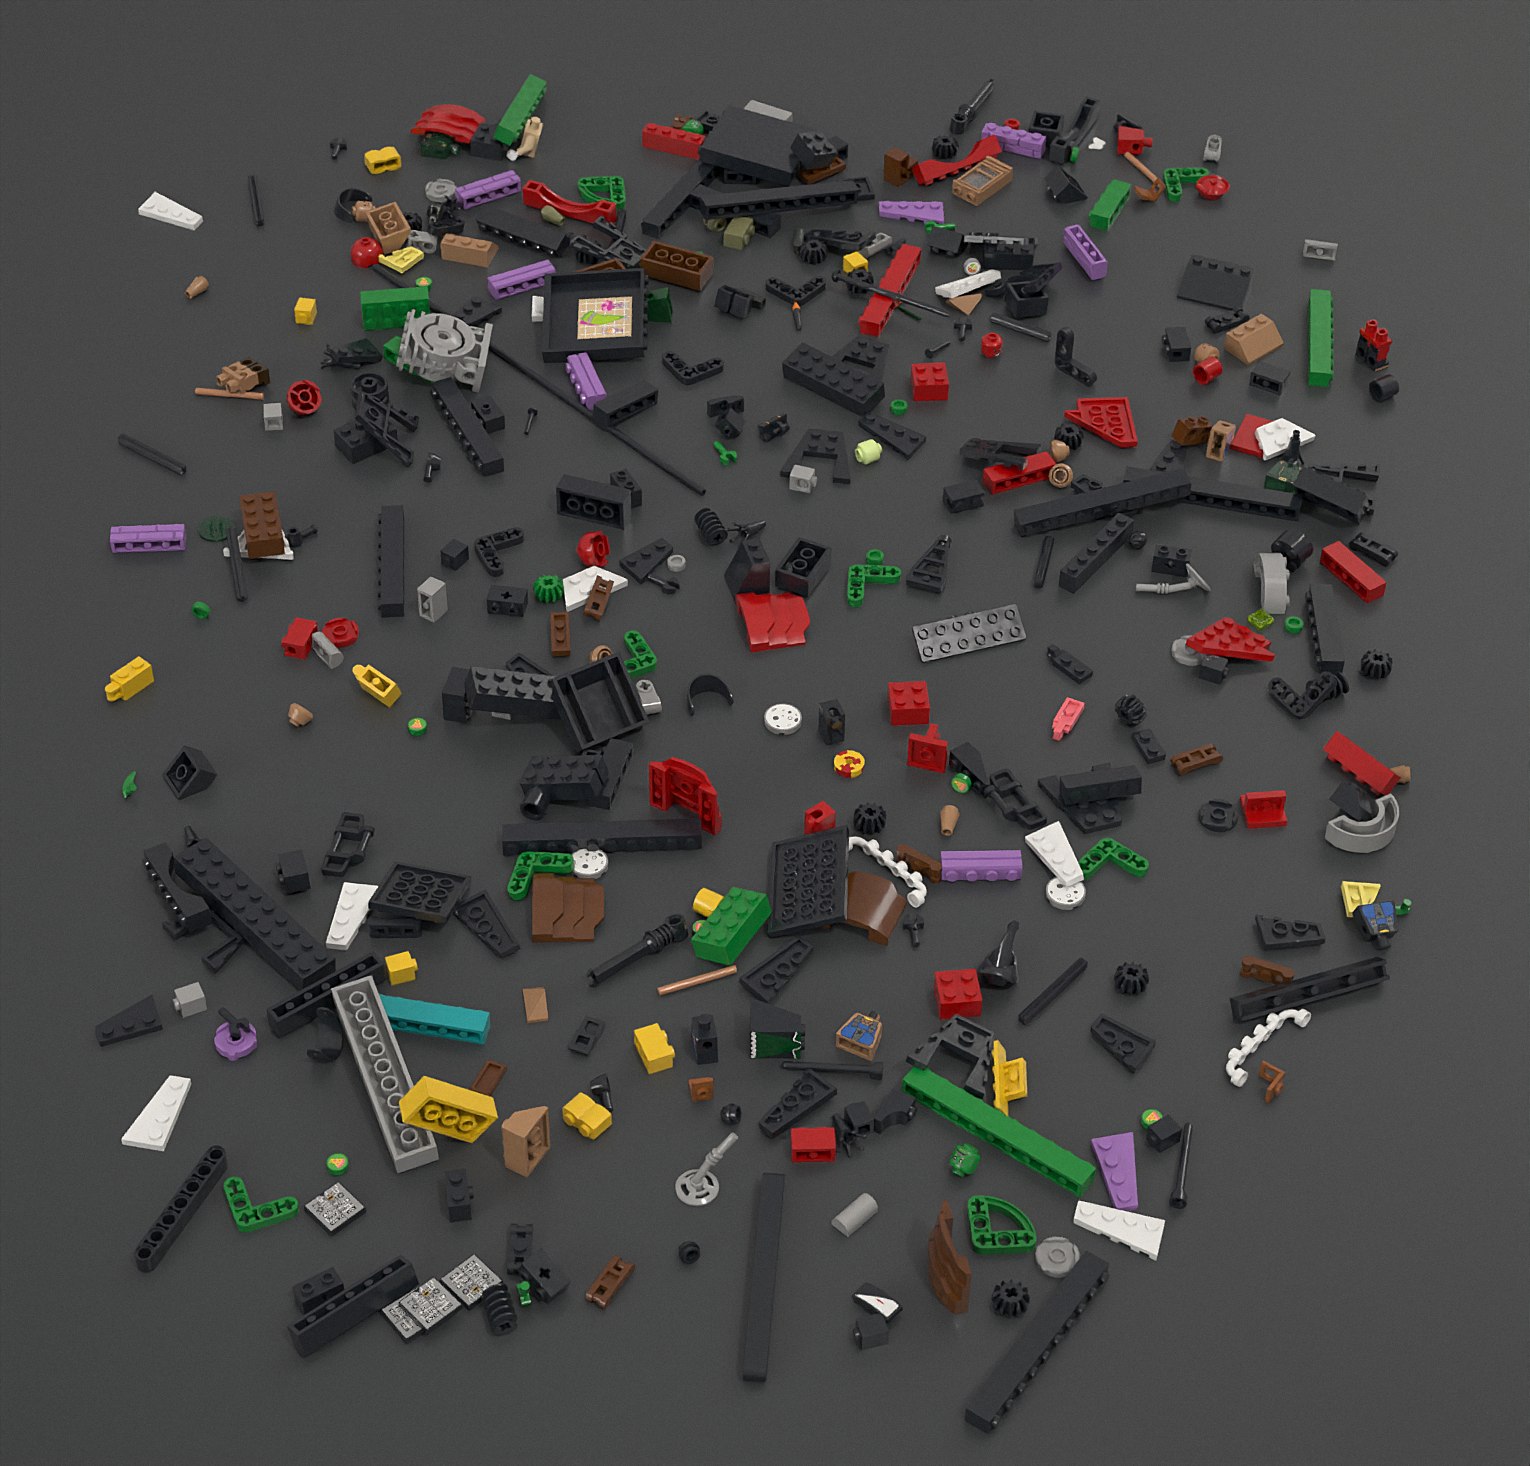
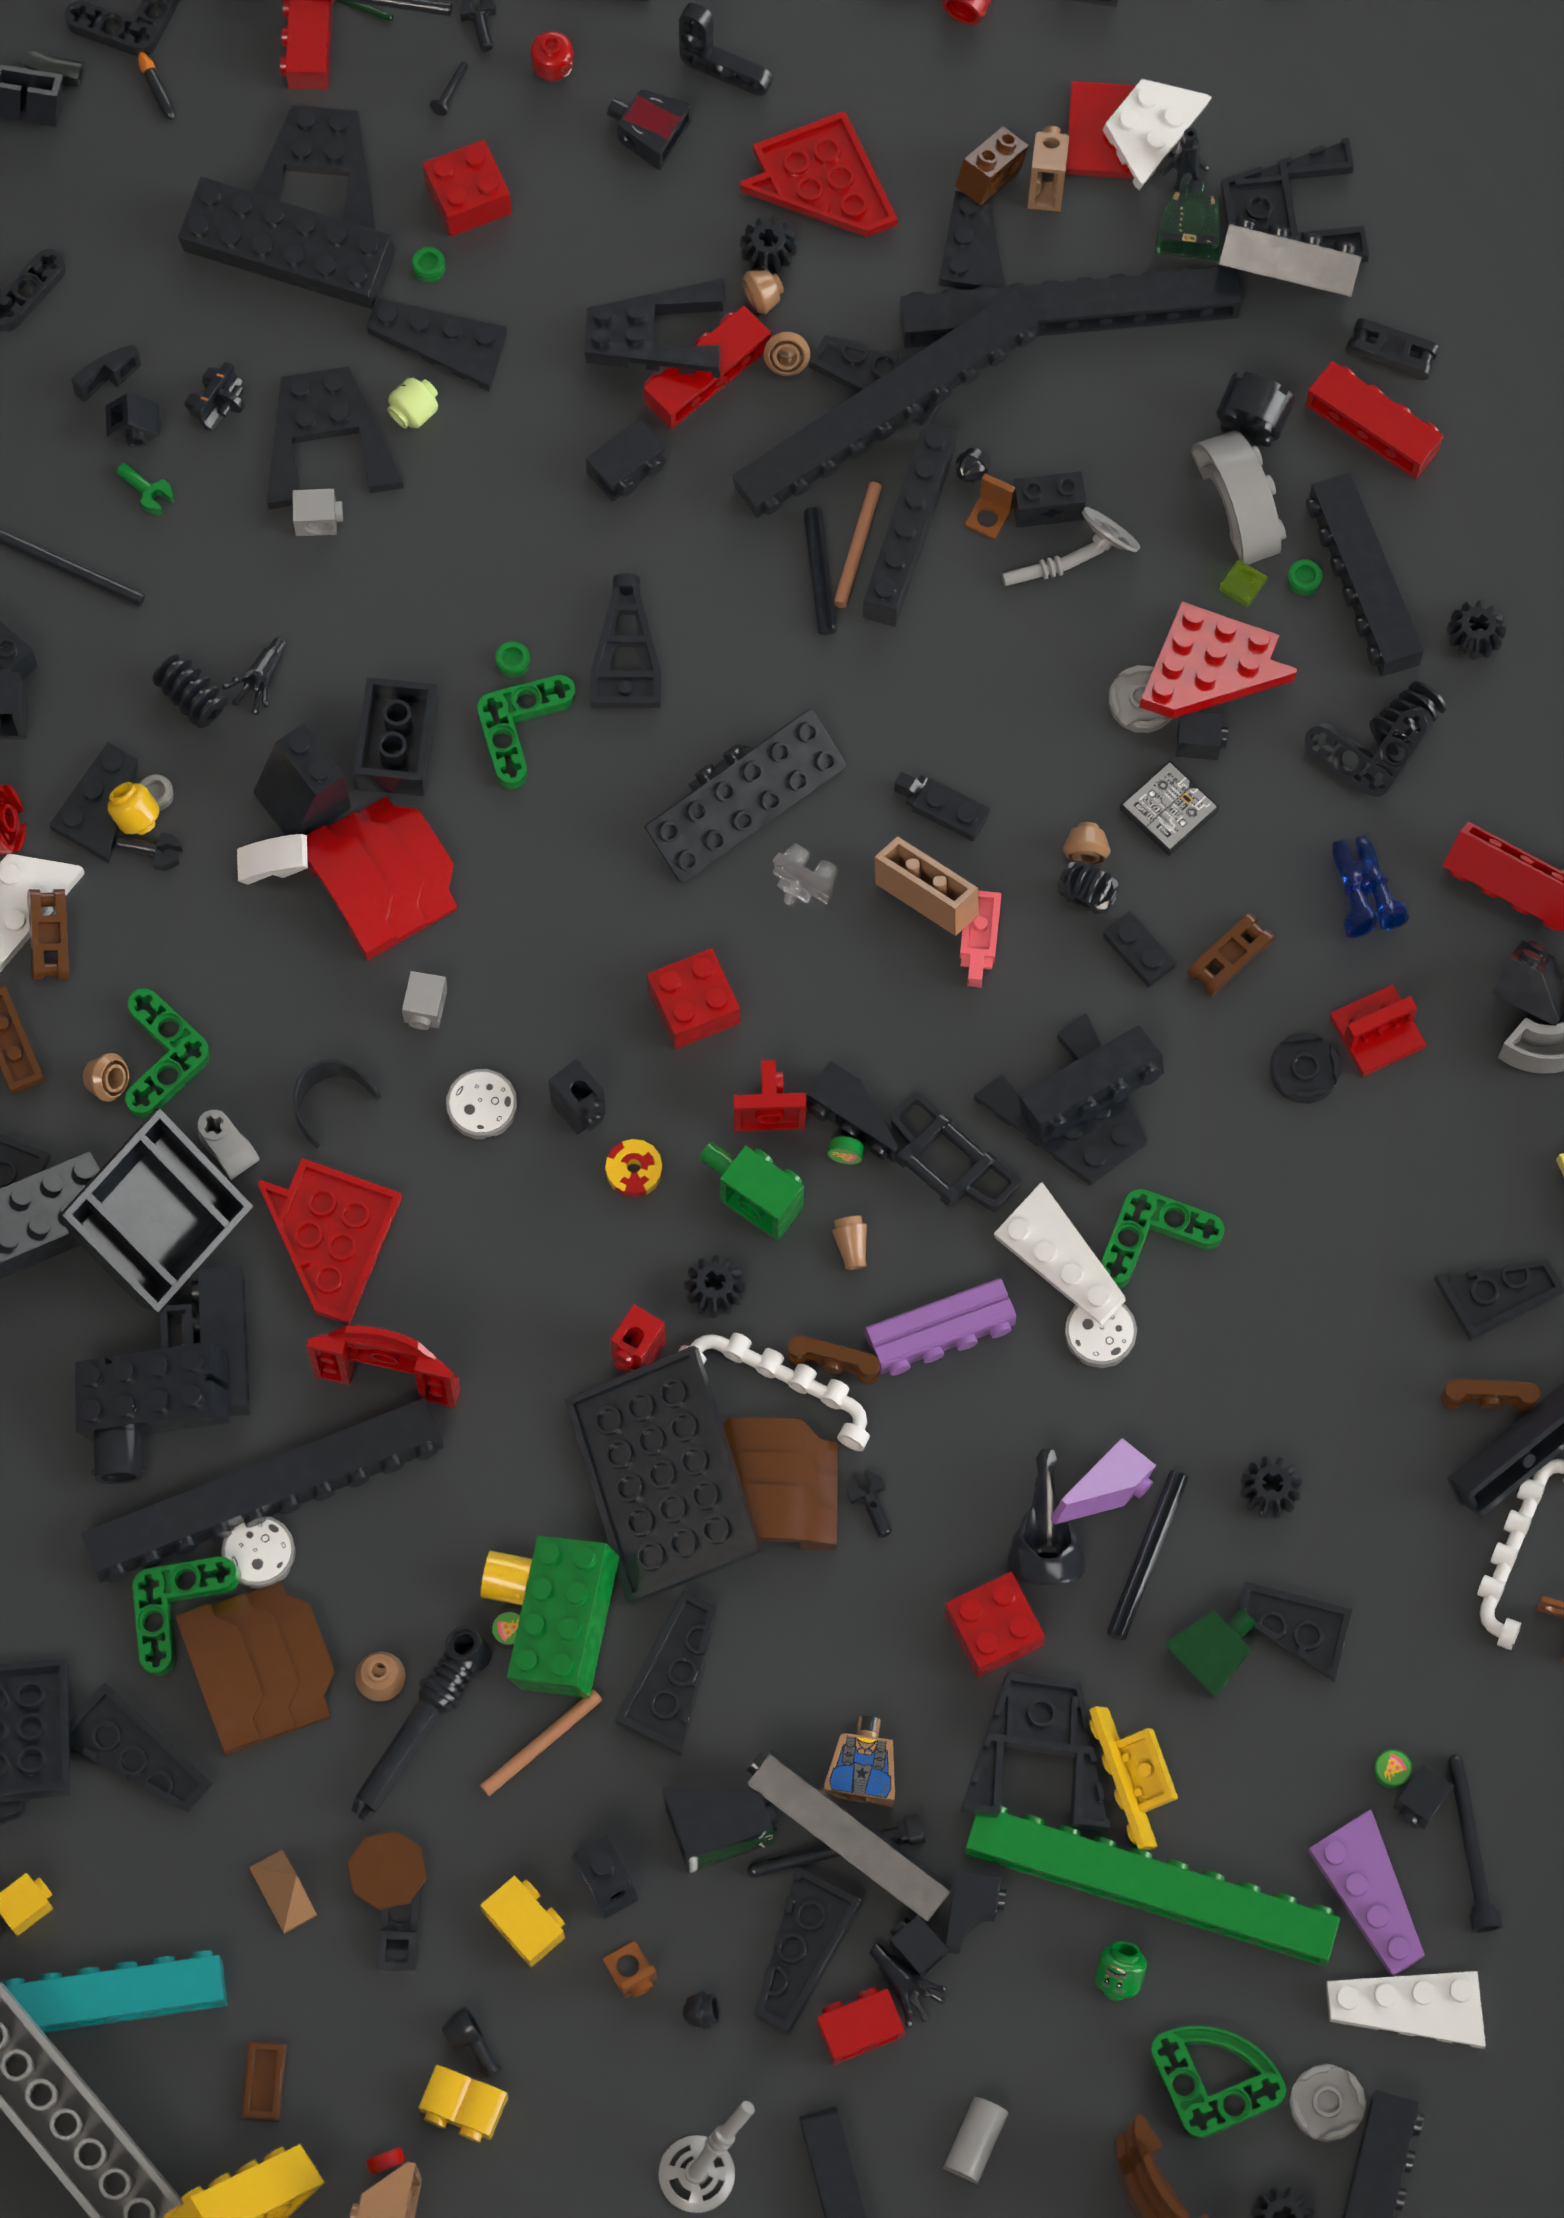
camera: 20 degrees left, 25 degrees up
none -> yellow head [107,782,160,835]
none -> white slope [237,834,308,885]
none -> red wing [258,1158,403,1326]
none -> reddish brown piece [348,1831,427,1910]
none -> medium nougat cone [355,1651,406,1702]
none -> light grey brick [402,971,447,1030]
none -> torso [607,89,691,171]
none -> green brick [699,1141,804,1241]
none -> brick [747,1749,951,1922]
none -> clear hips [773,843,837,906]
none -> nougat bar [834,482,882,608]
none -> medium nougat brick [874,836,979,936]
none -> dark orange bracket [965,474,1015,540]
none -> slope [1050,1438,1156,1524]
none -> medium nougat cone [1063,822,1111,864]
none -> tile [1120,761,1219,856]
none -> dark green torso [1165,1607,1257,1698]
none -> clear blue piece [1332,835,1410,938]

